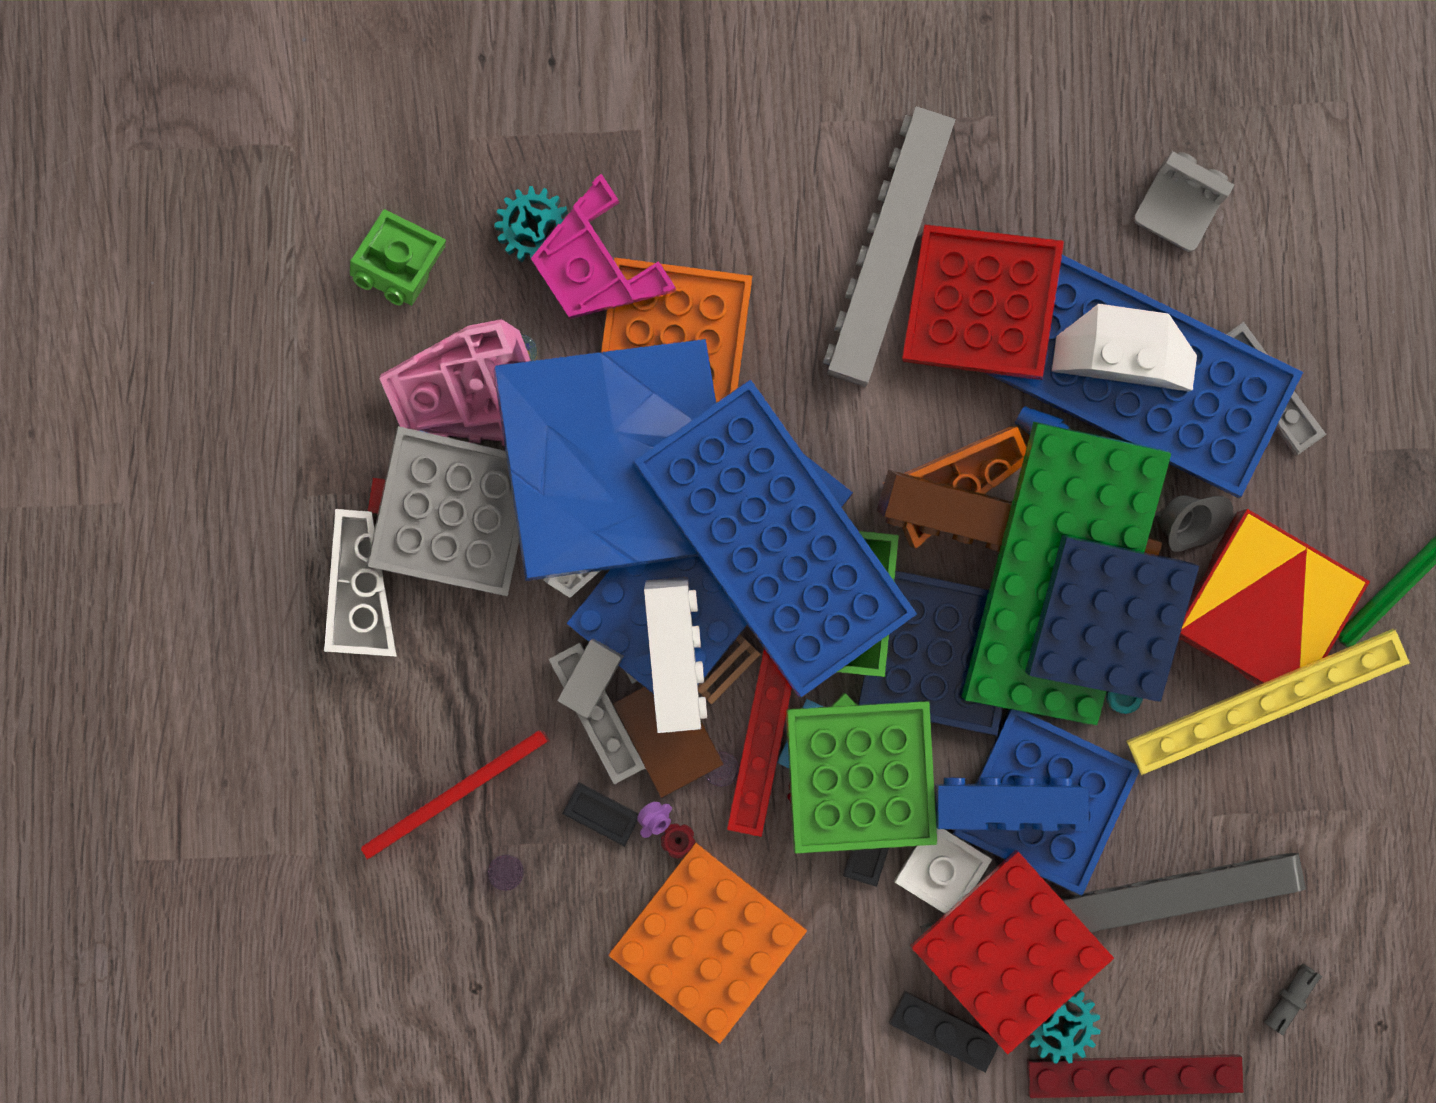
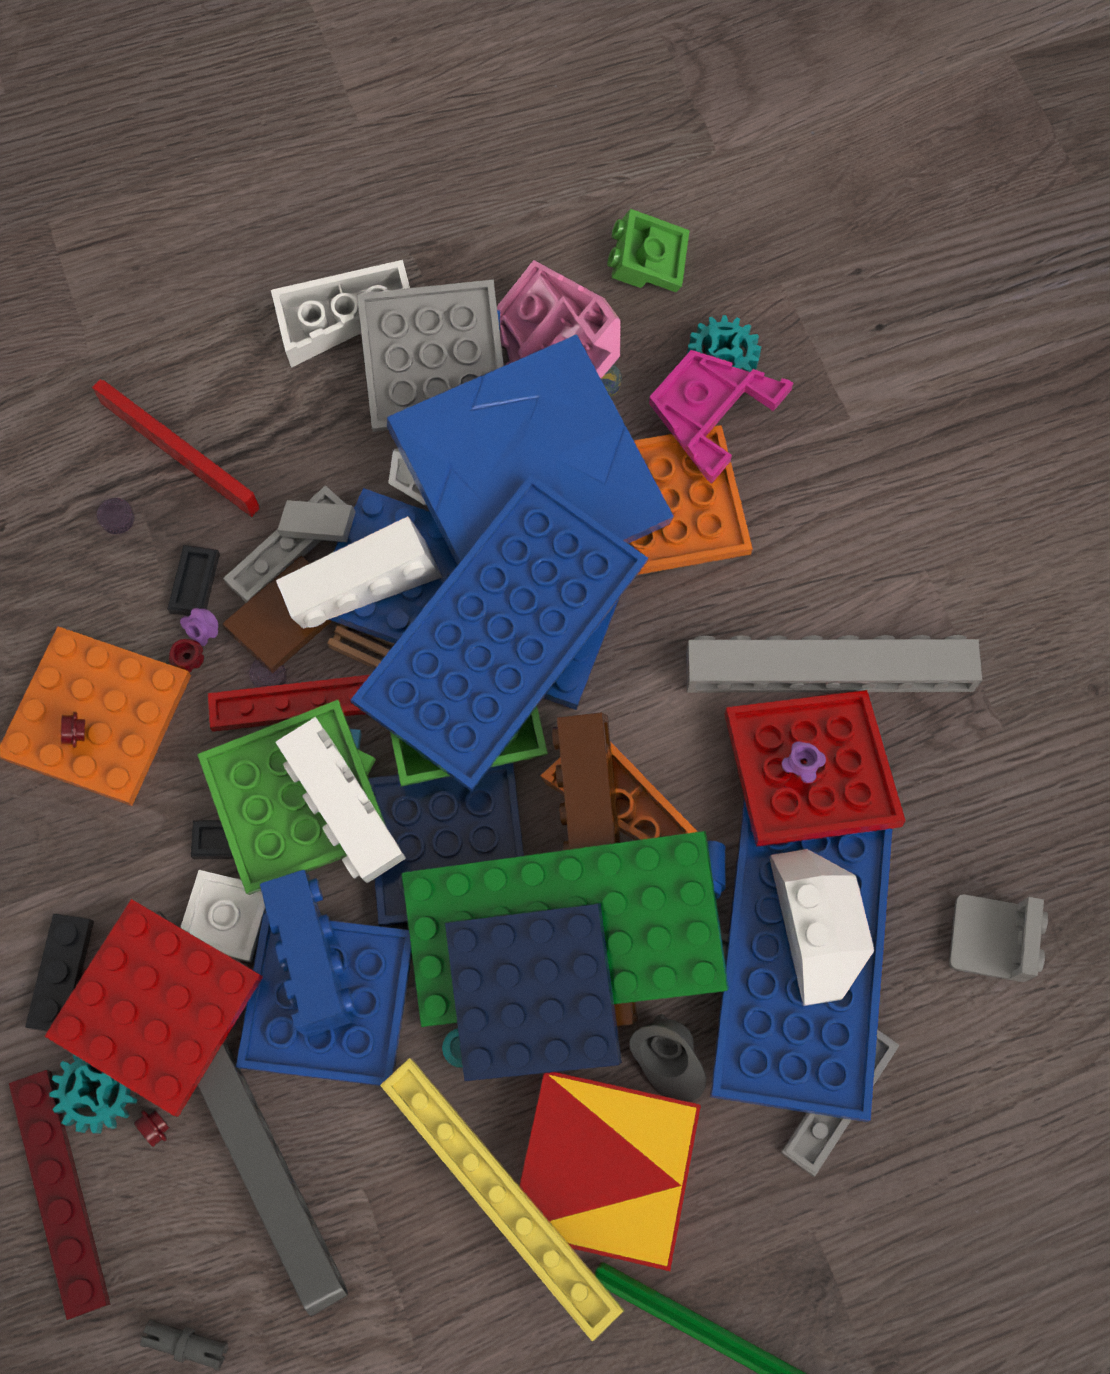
camera: 75 degrees right, 15 degrees down
none -> dark red plate [61,712,85,748]
none -> dark red plate [134,1110,170,1147]
none -> white wedge [276,717,406,883]
none -> medium lavender plate [782,741,826,783]

